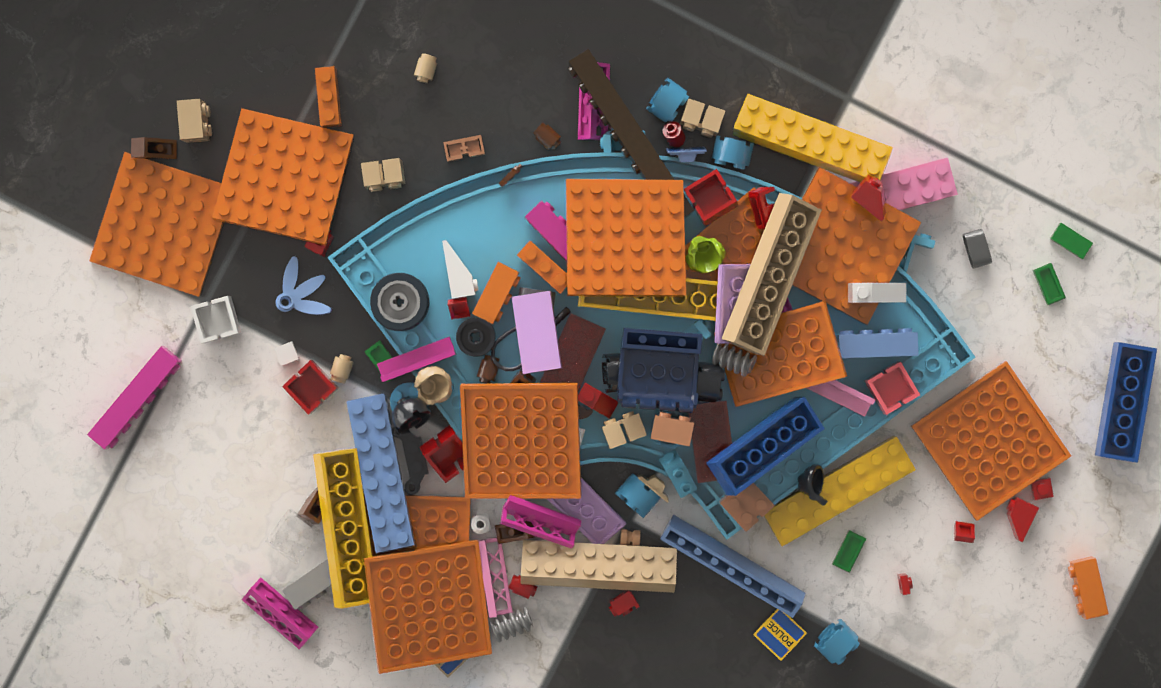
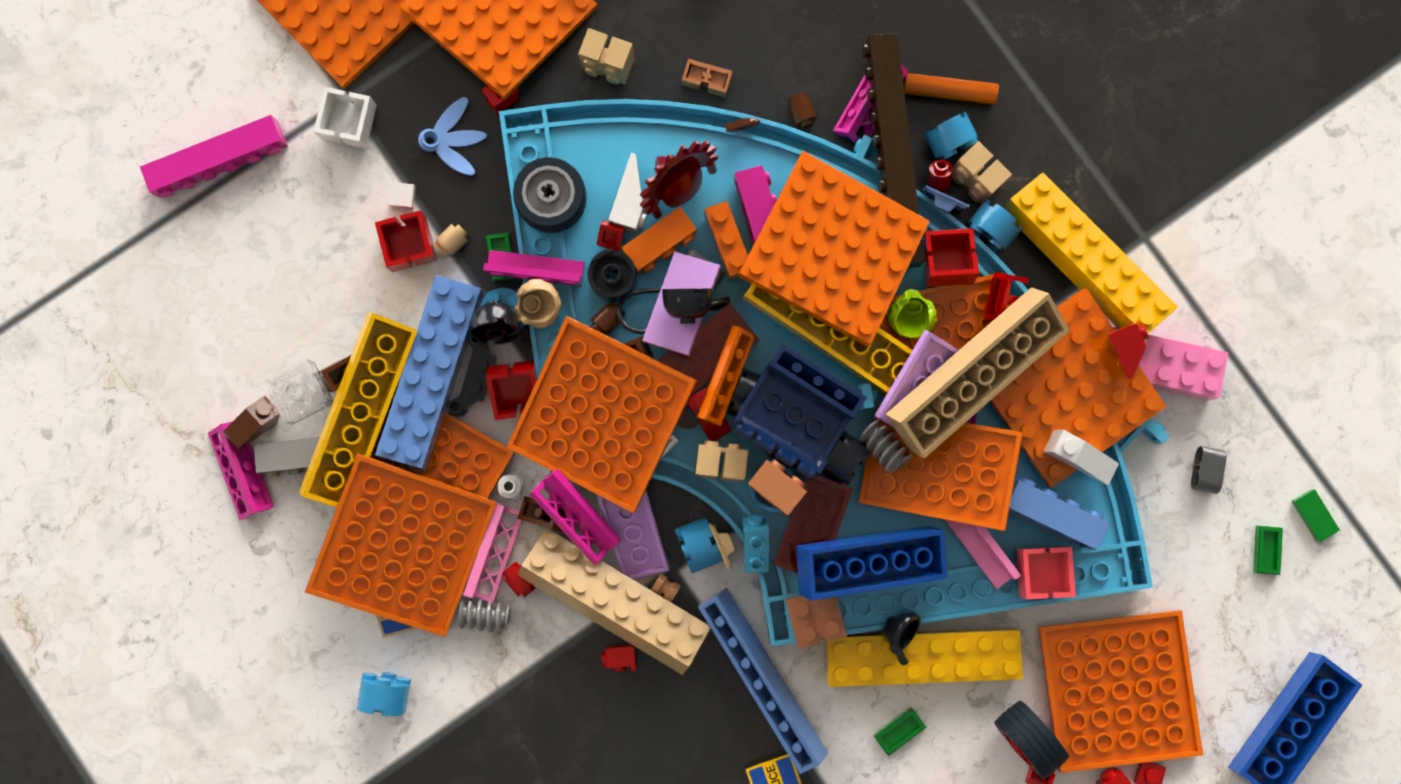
camera: 25 degrees right, 5 degrees down
none -> reddish brown slope [223,396,281,450]
none -> dark red piece [640,140,718,219]
none -> black cylinder [662,288,712,324]
none -> orange brick [697,325,755,426]
none -> orange brick [903,73,999,104]
none -> black wheel [994,701,1069,779]

